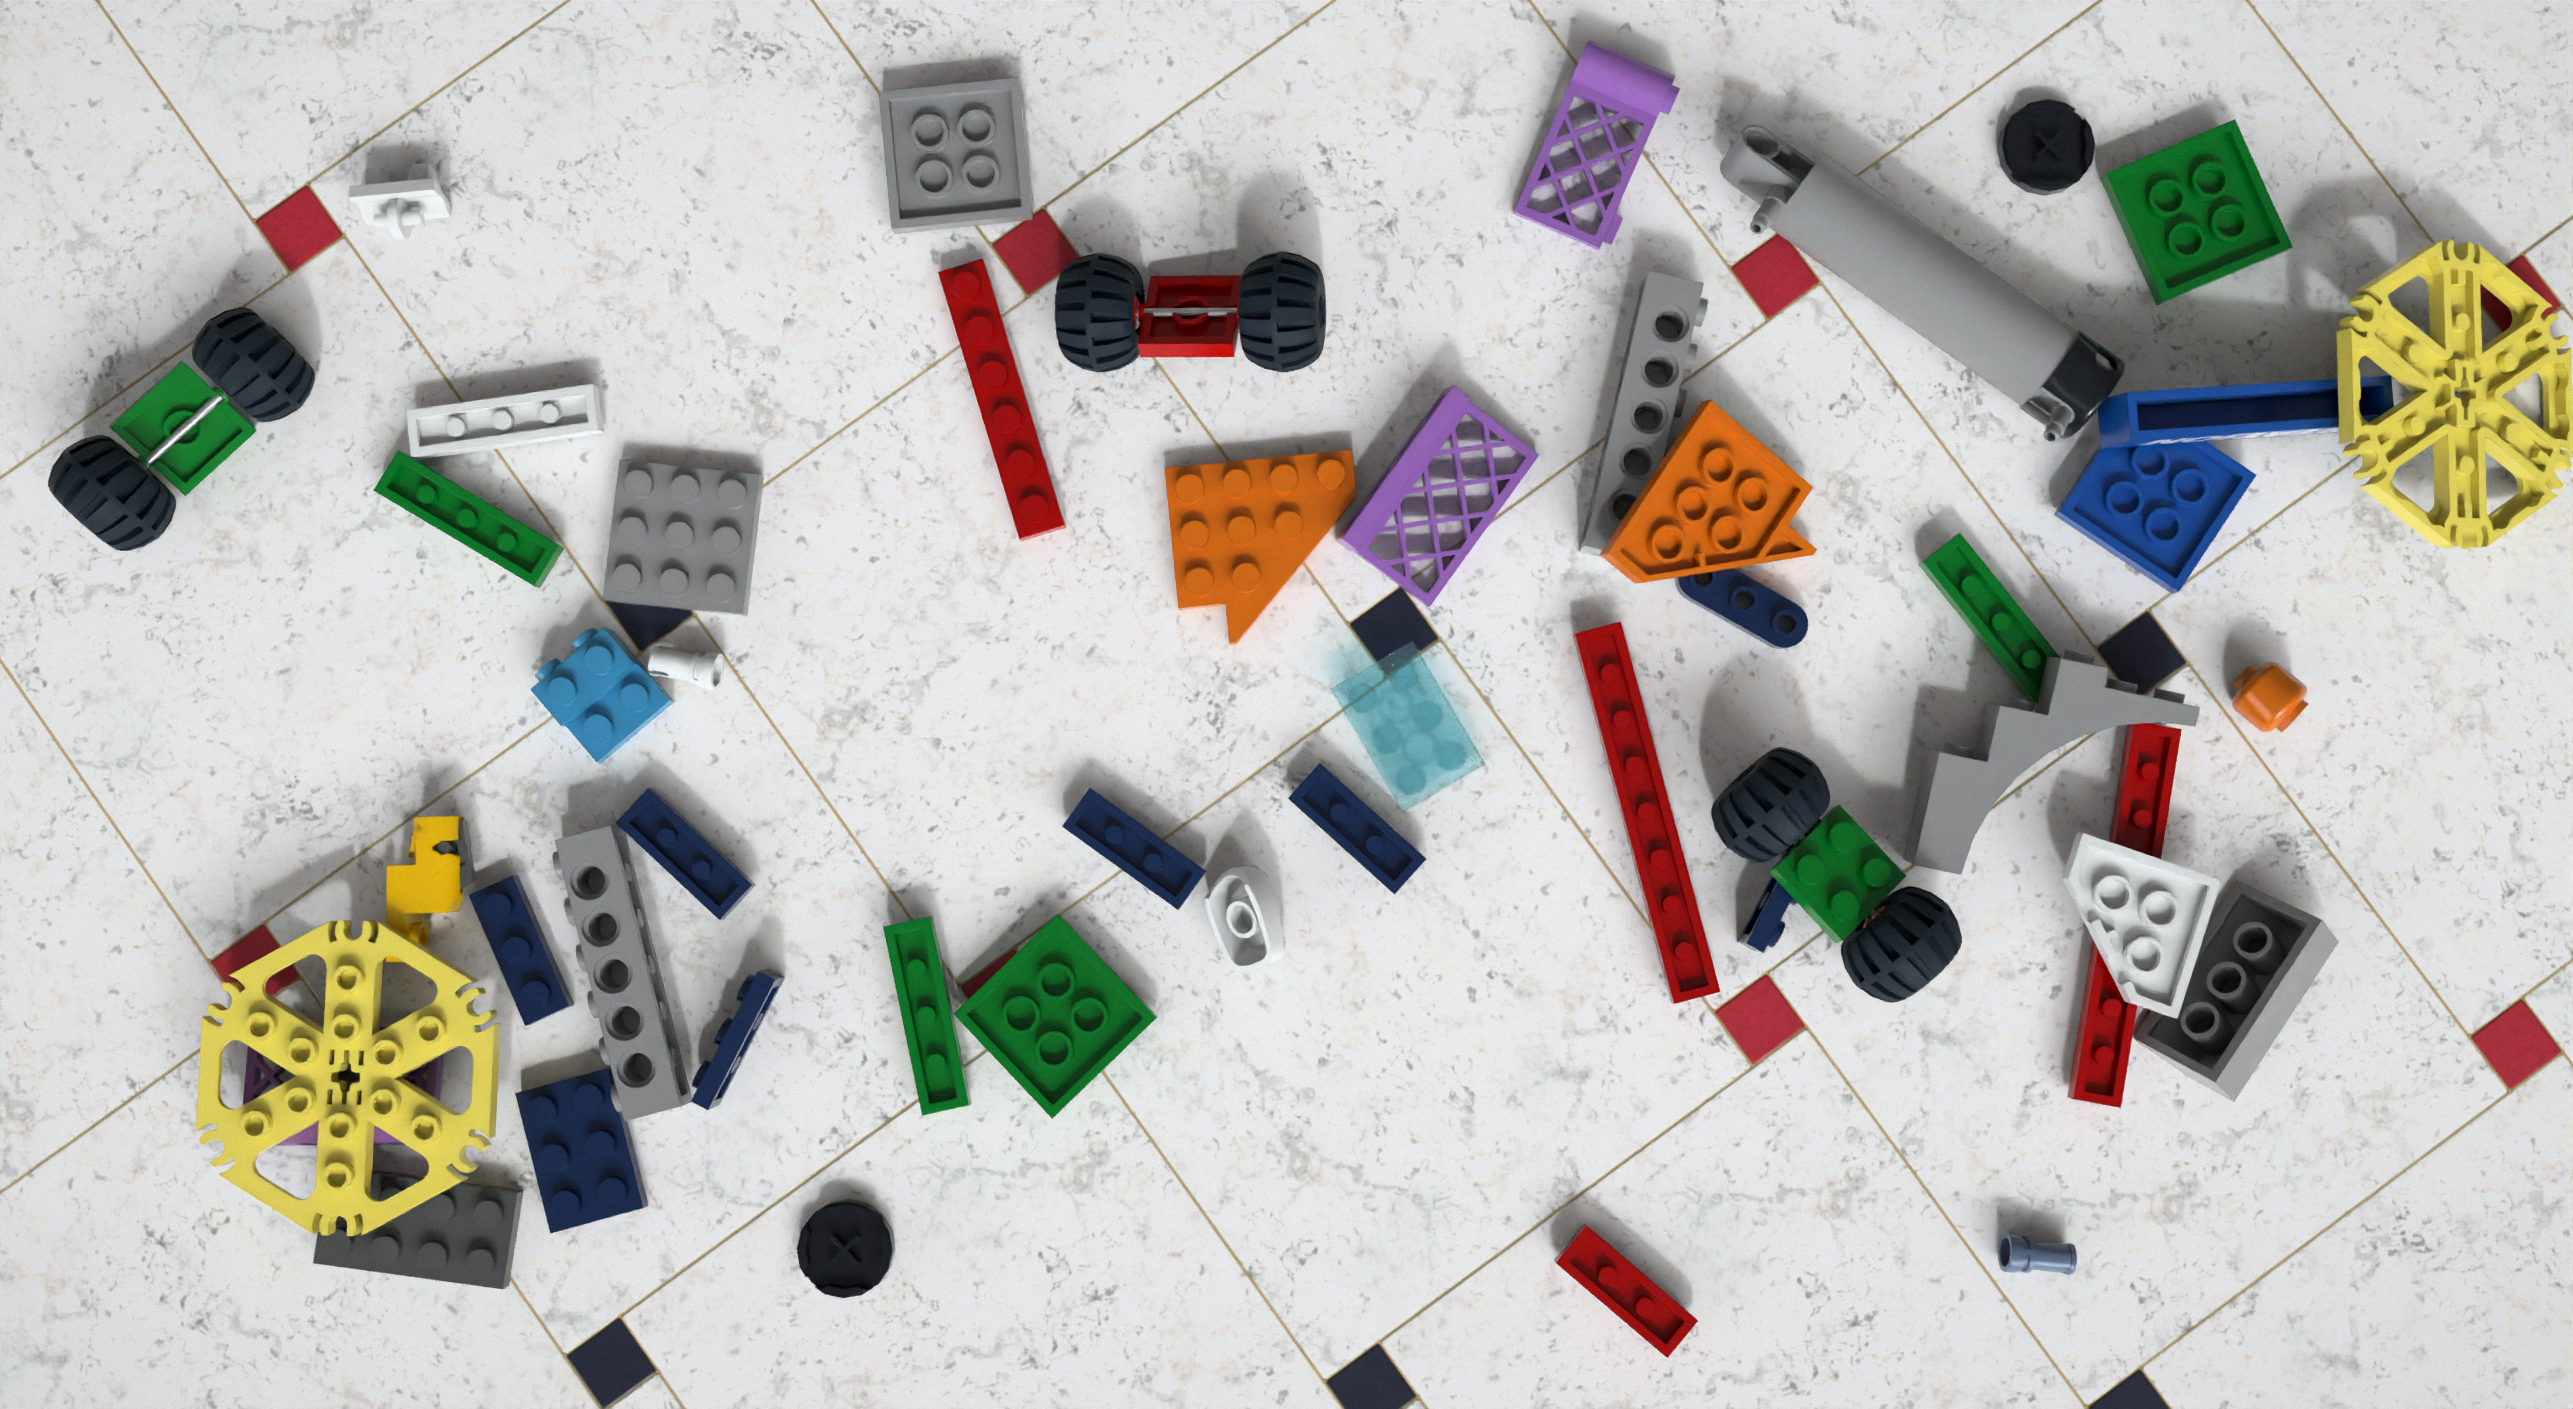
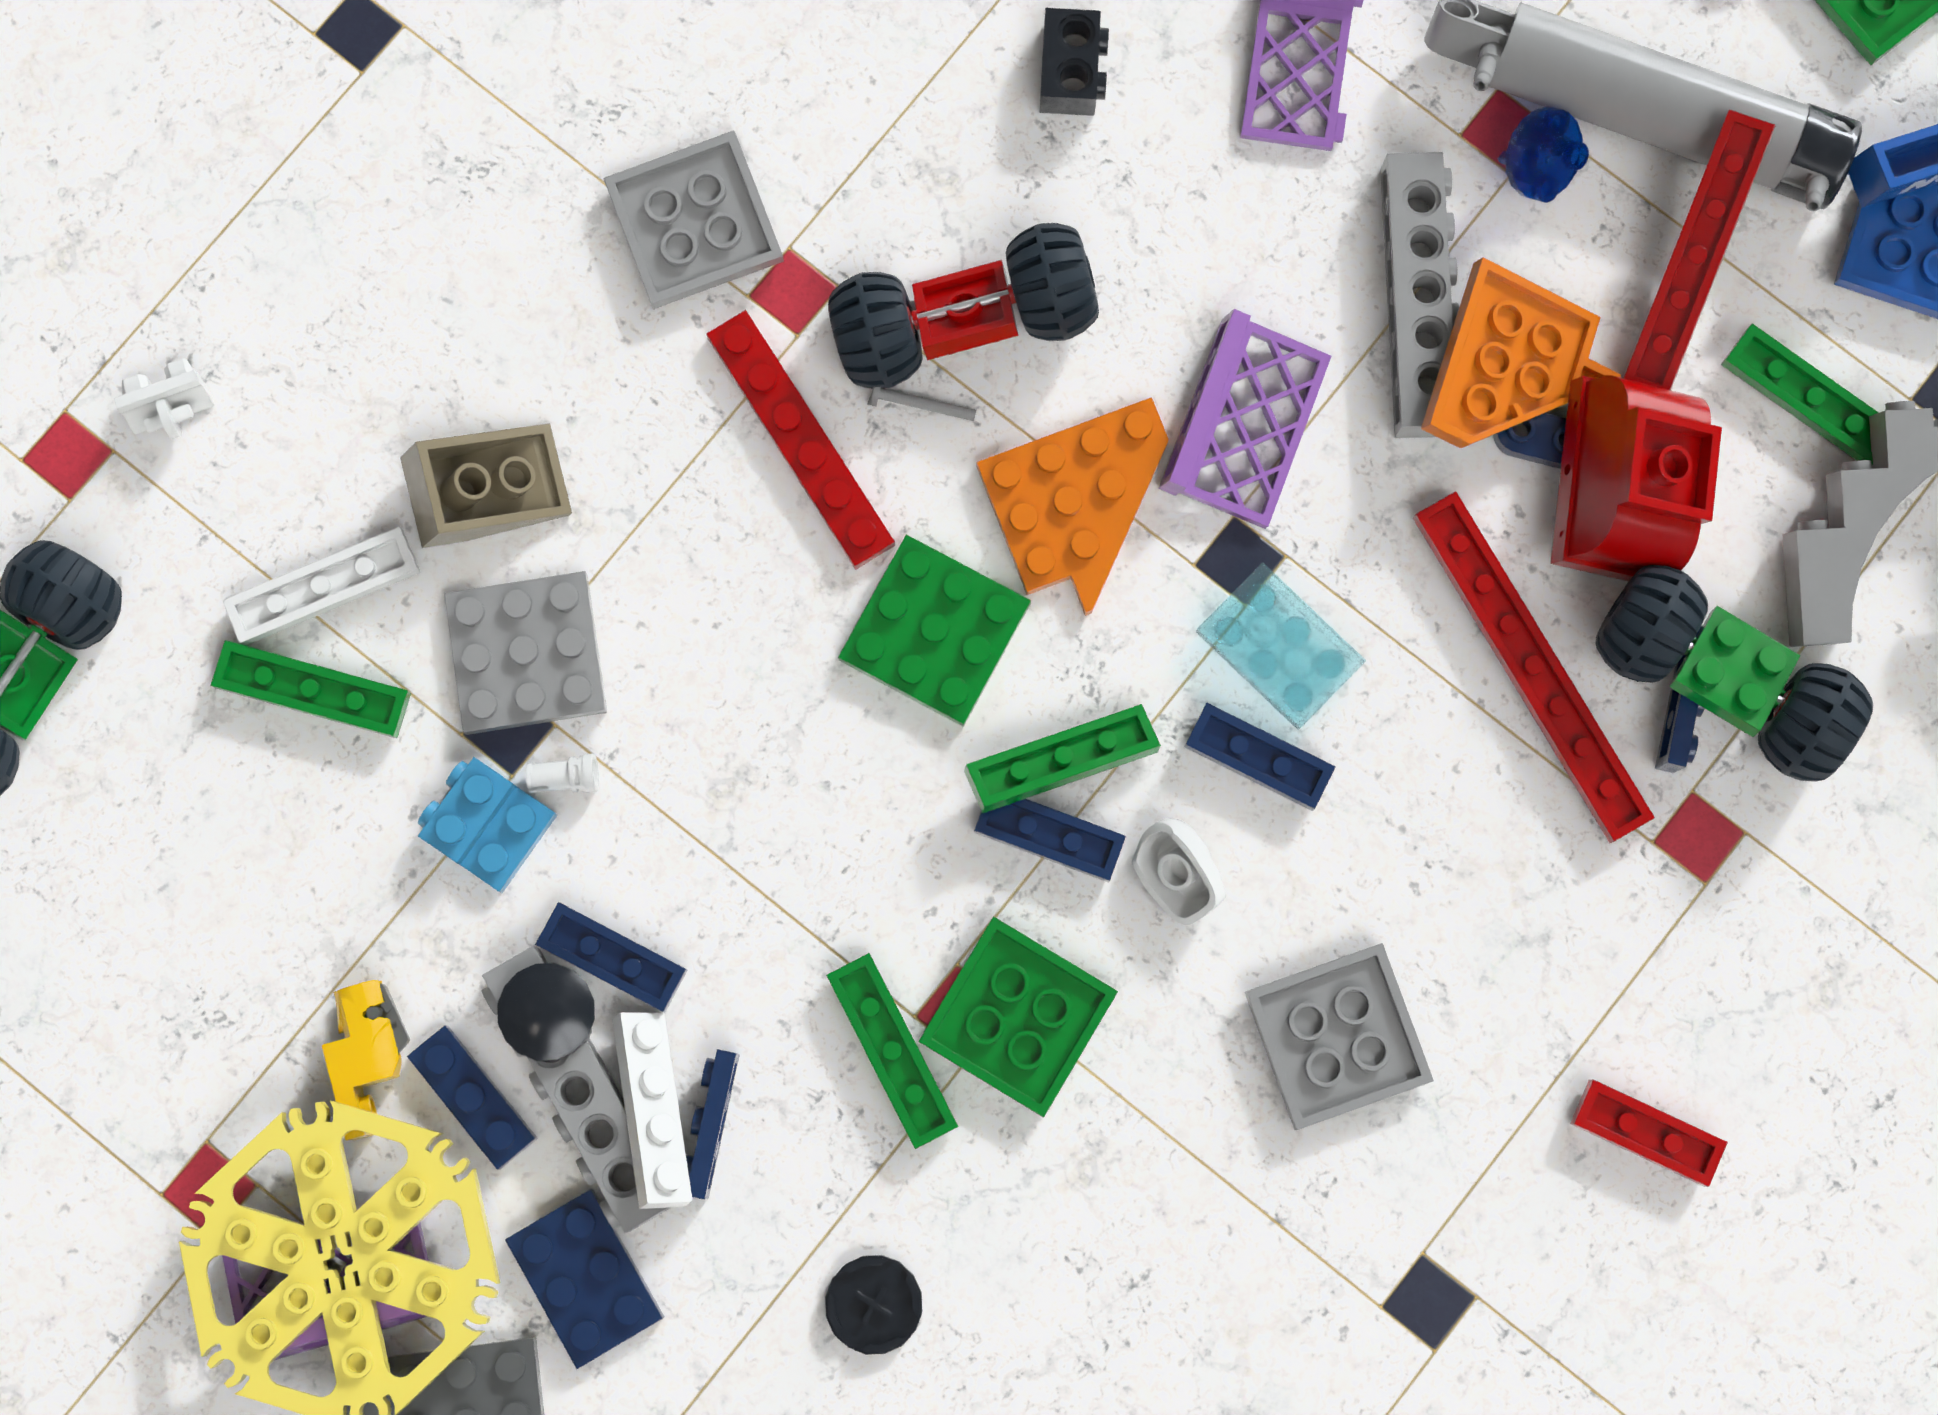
camera: 20 degrees left, 5 degrees down
none -> dark tan slope [400,423,572,548]
none -> black dish [497,963,595,1061]
none -> white plate [612,1013,692,1209]
none -> green plate [838,534,1031,727]
none -> light grey piece [867,387,976,421]
none -> green plate [964,704,1161,814]
none -> black brick [1039,8,1109,116]
none -> light grey plate [1244,943,1434,1130]
none -> clear blue plate [1497,106,1589,203]
none -> red container [1550,375,1722,582]
none -> red plate [1624,109,1776,390]

